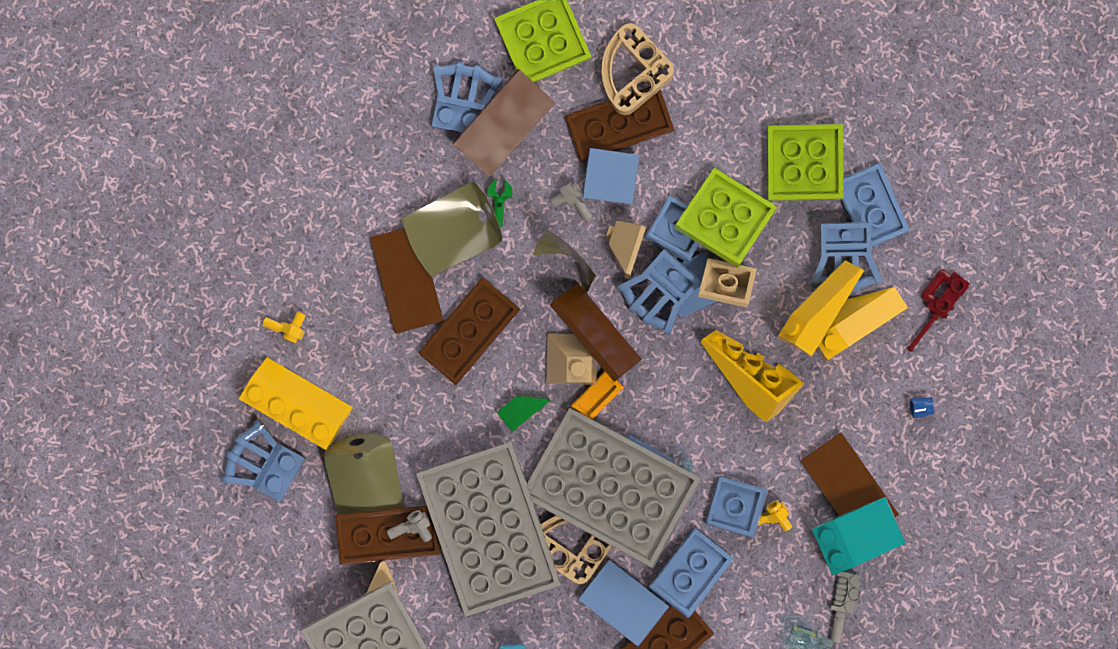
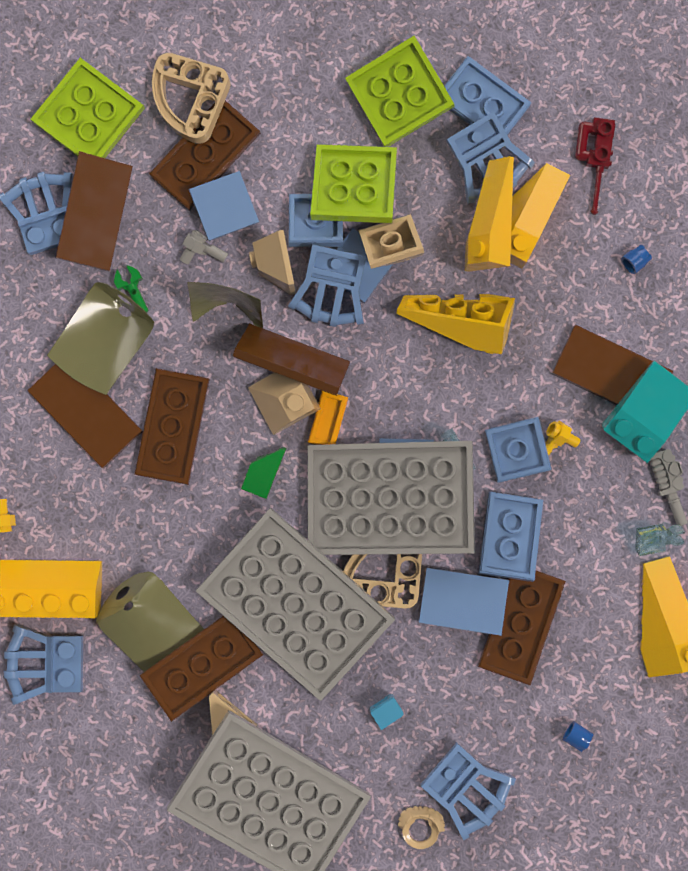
camera: 30 degrees left, 0 degrees up
light grey piece [387,510,432,542] -> none

